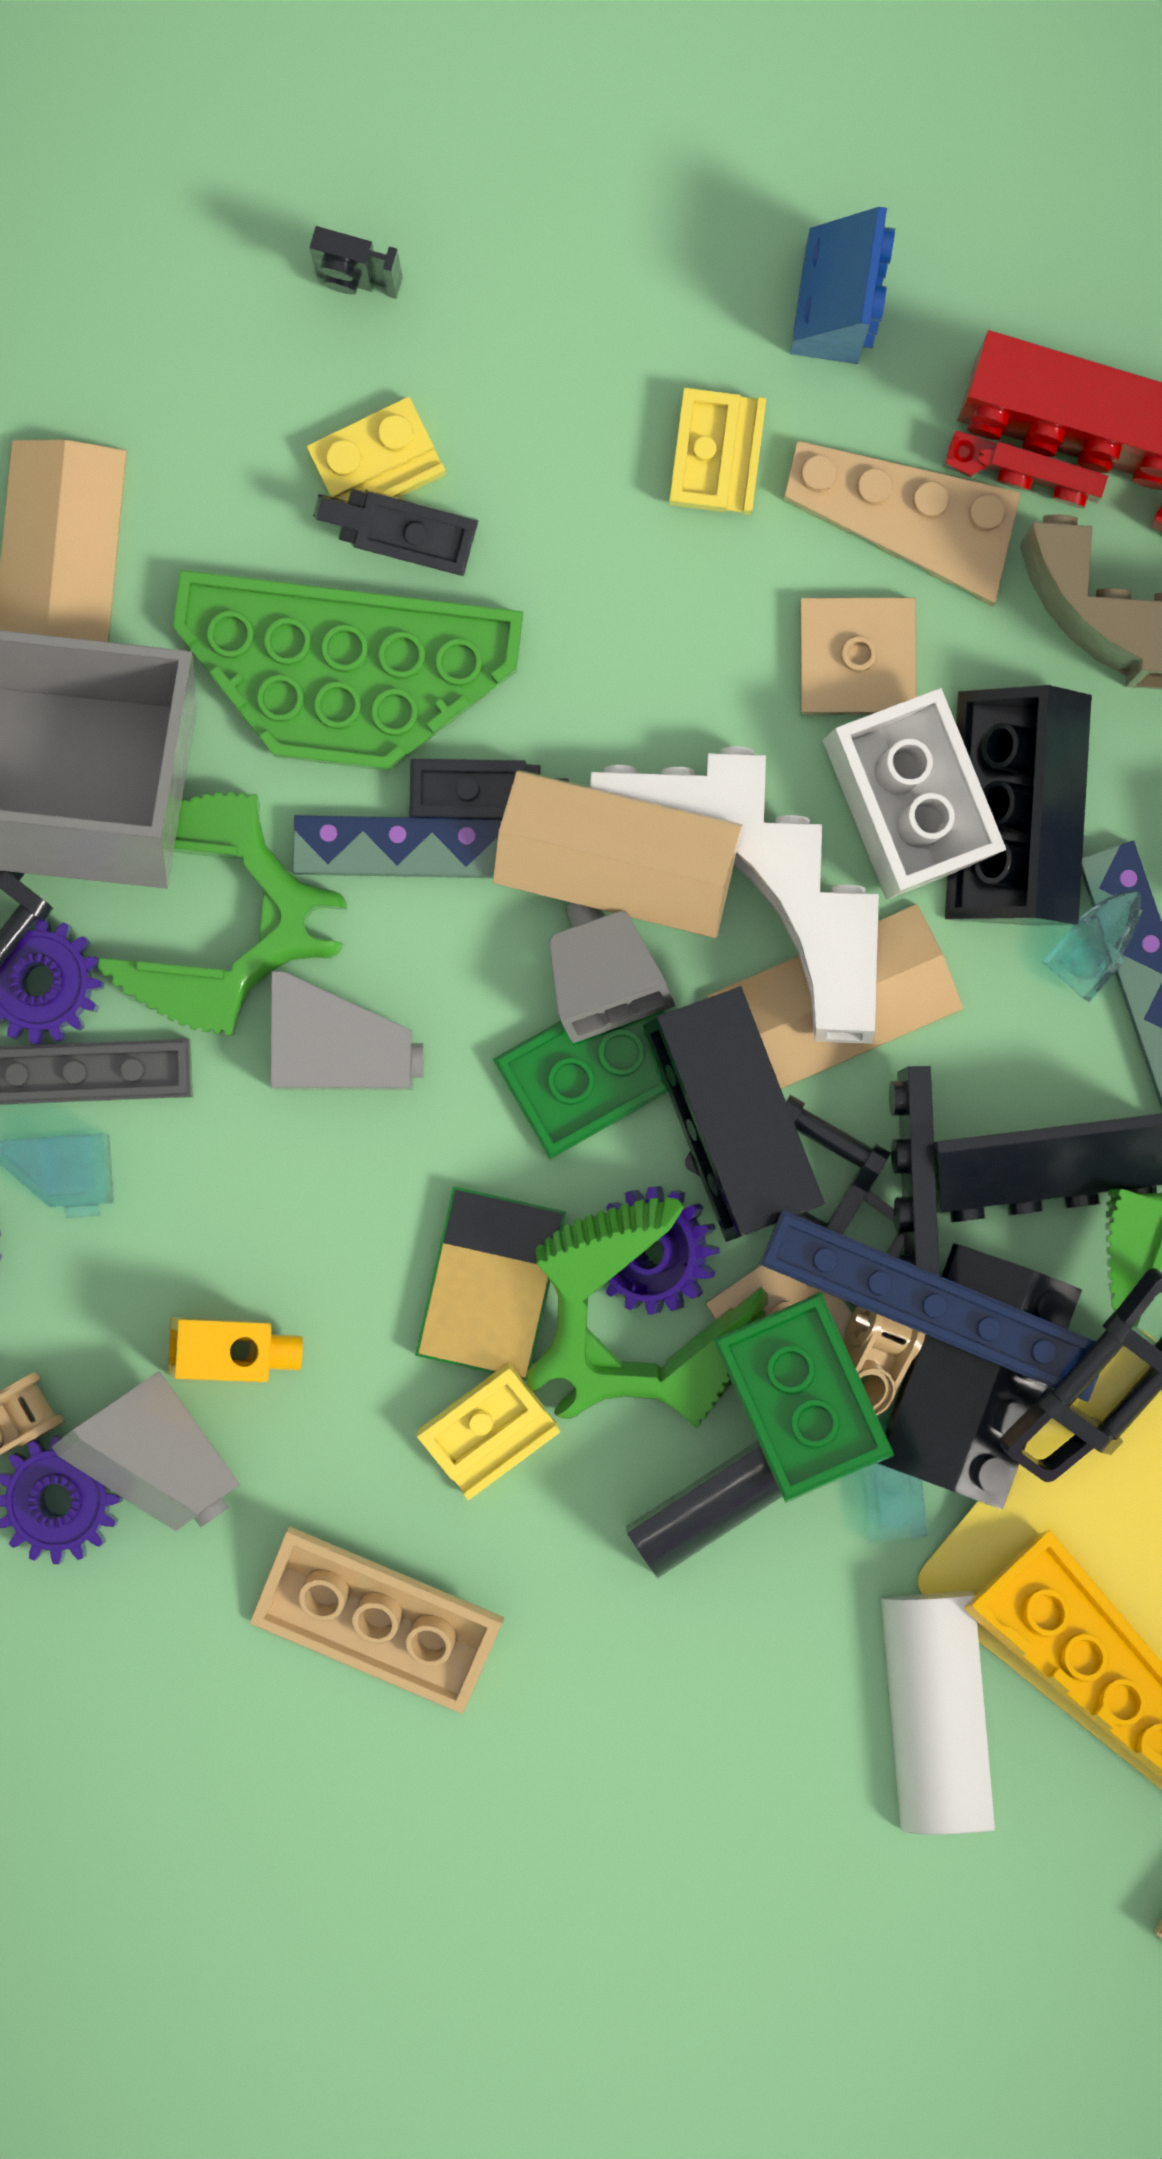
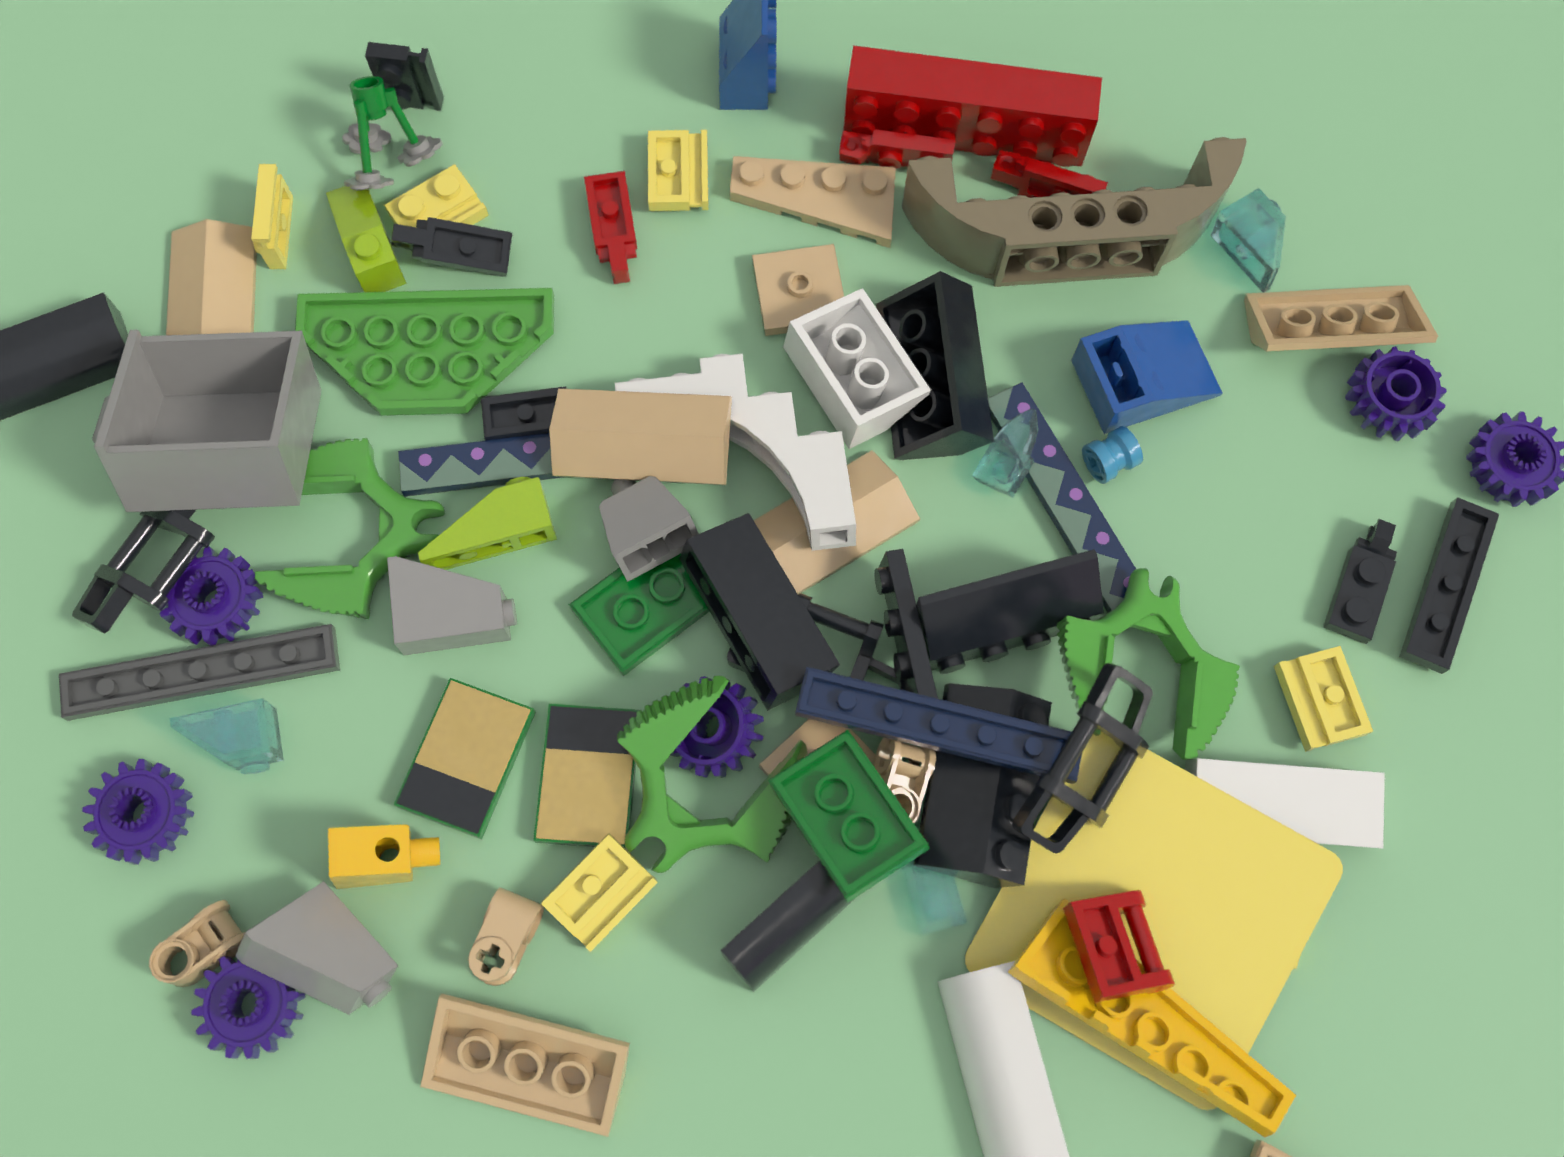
camera: 10 degrees left, 15 degrees down
none -> light yellow plate [251,164,293,269]
none -> lime slope [326,186,407,292]
none -> plant [342,76,443,190]
none -> tile [394,678,536,839]
none -> lime slope [418,477,557,570]
none -> tan piece [468,888,545,986]
none -> red hinge [584,171,638,284]
none -> red plate [1063,890,1175,1003]

